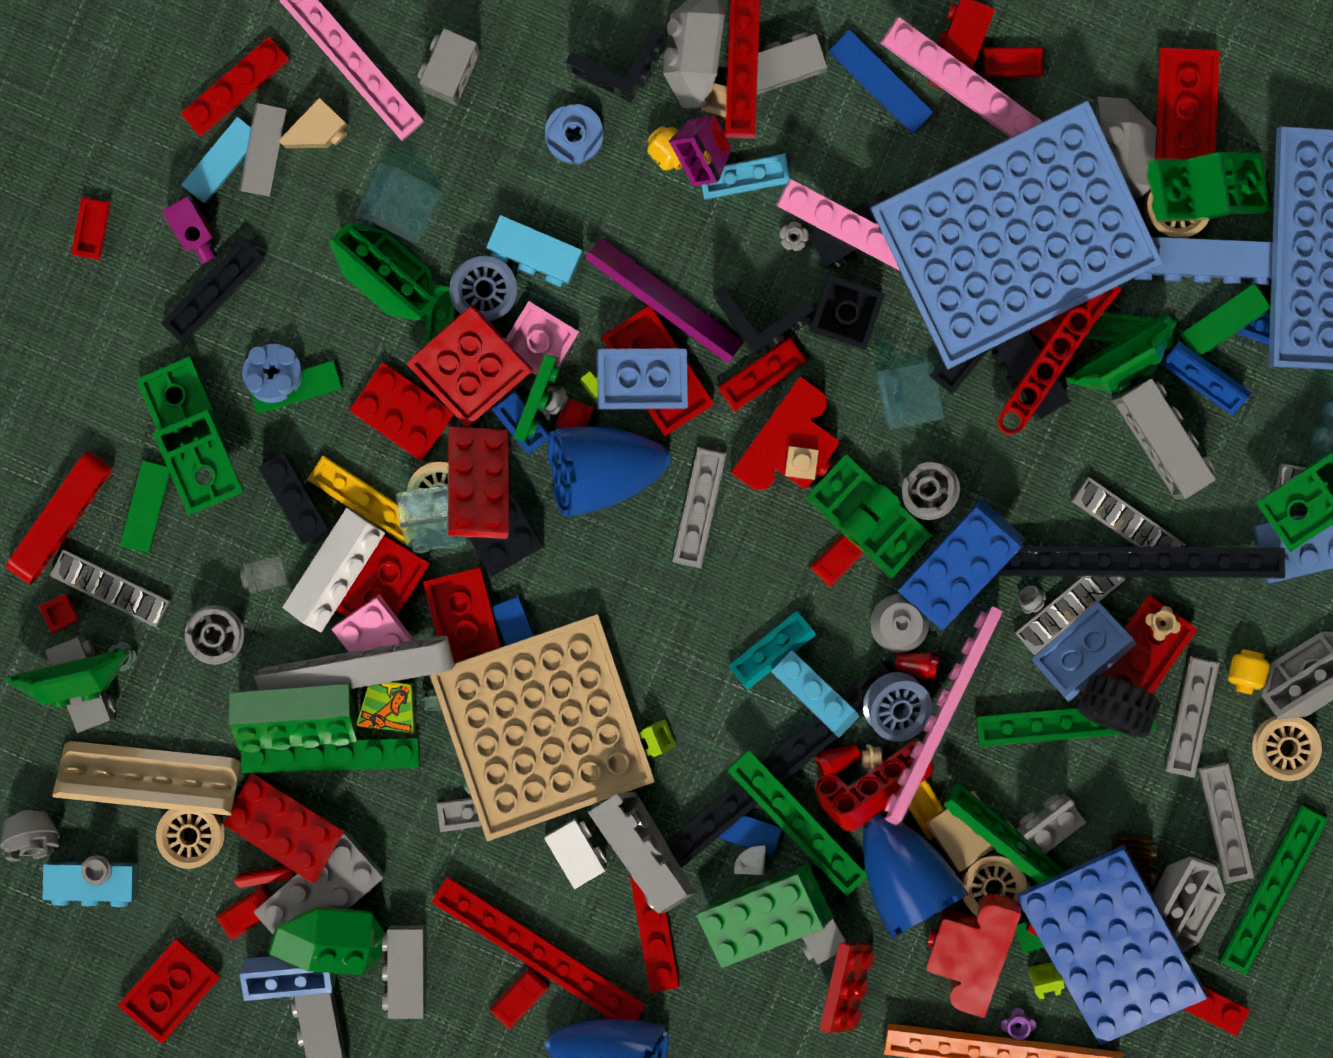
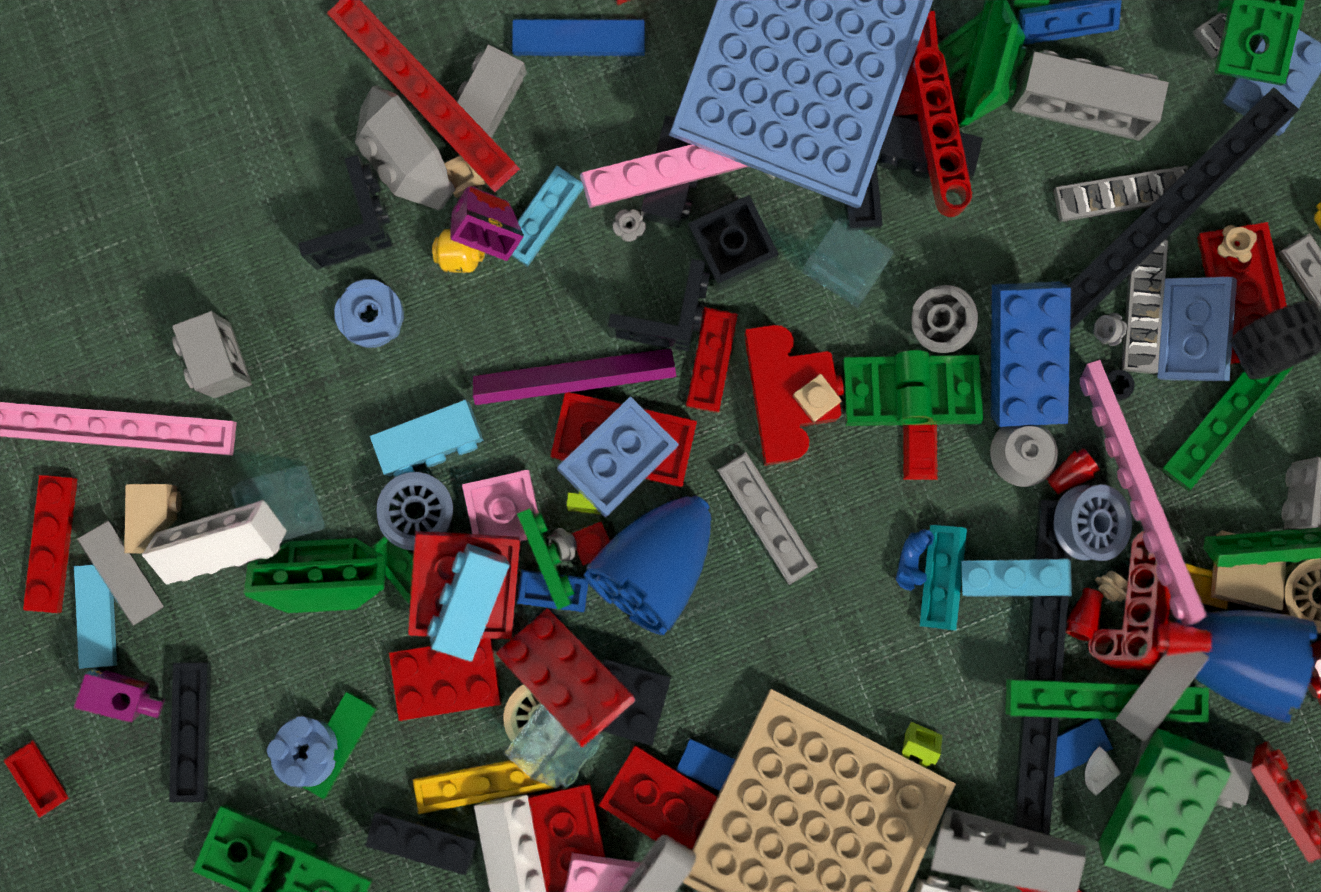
camera: 40 degrees left, 5 degrees down
none -> white brick [142,500,287,584]
none -> medium azure brick [427,544,509,662]
none -> blue piece [896,529,934,591]
none -> black bush [1106,370,1135,401]
none -> light grey tile [1115,652,1209,742]
none -> red cone [1157,621,1212,656]

